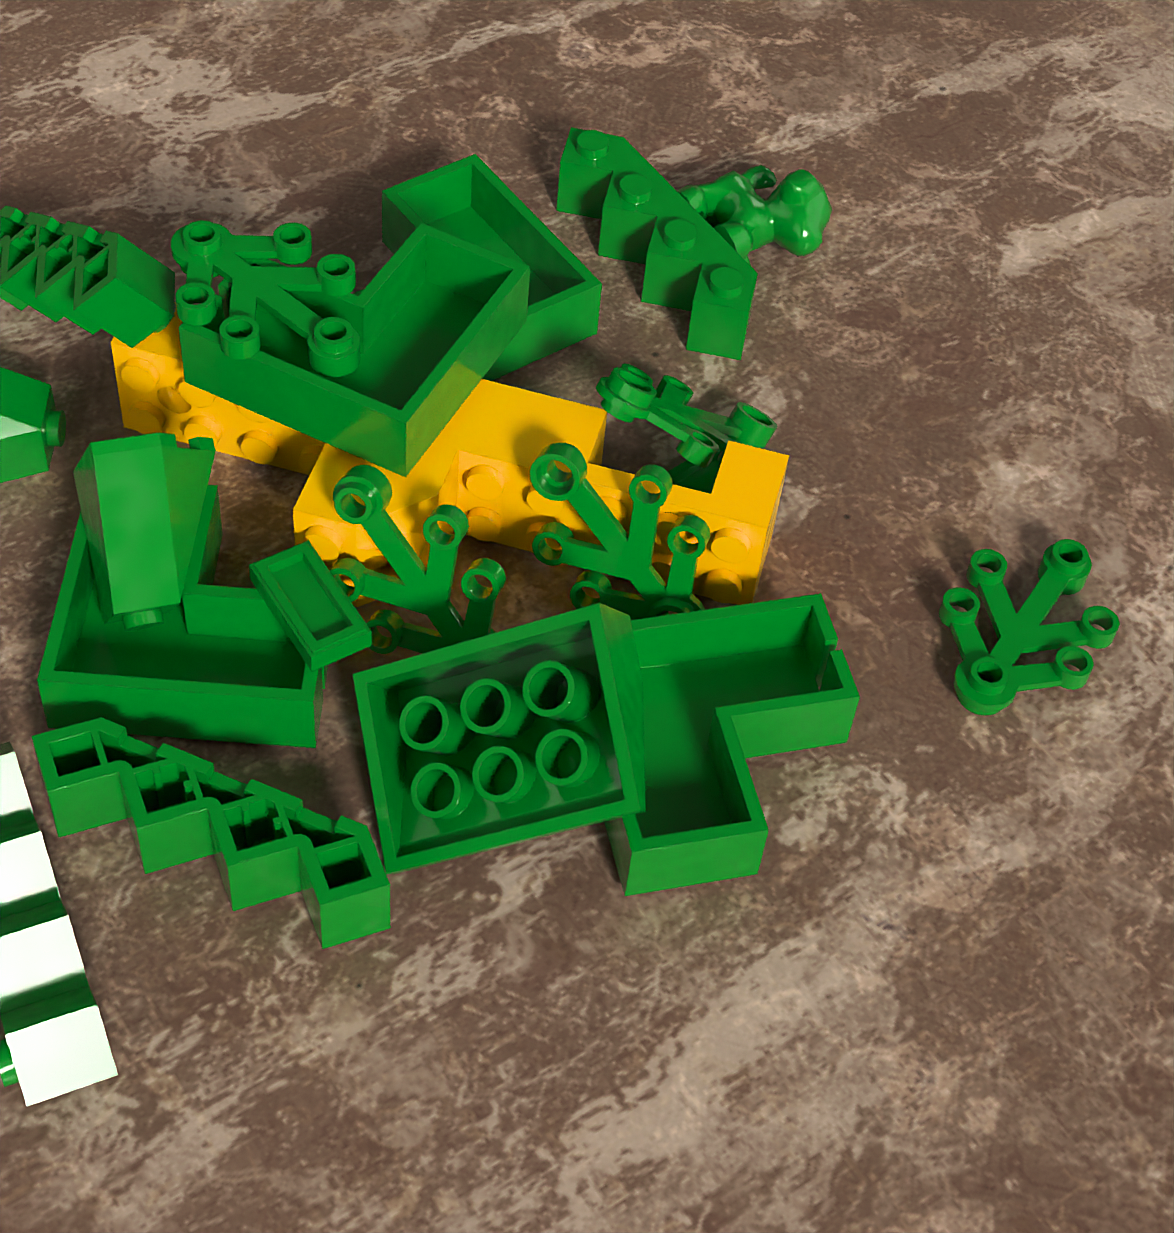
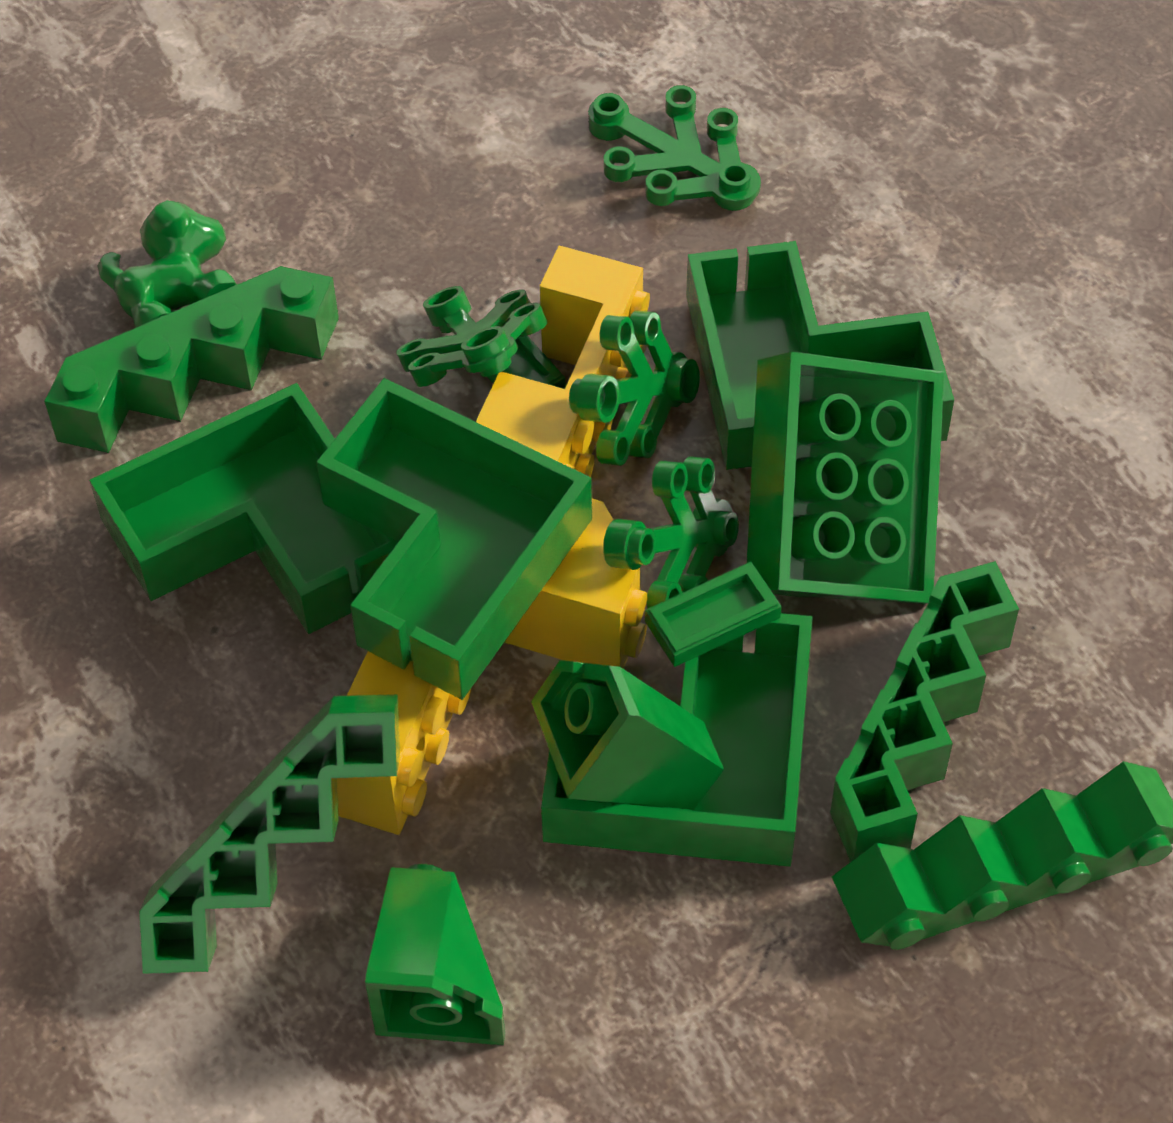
camera: 80 degrees left, 5 degrees up
green plant [171,220,360,377] -> none

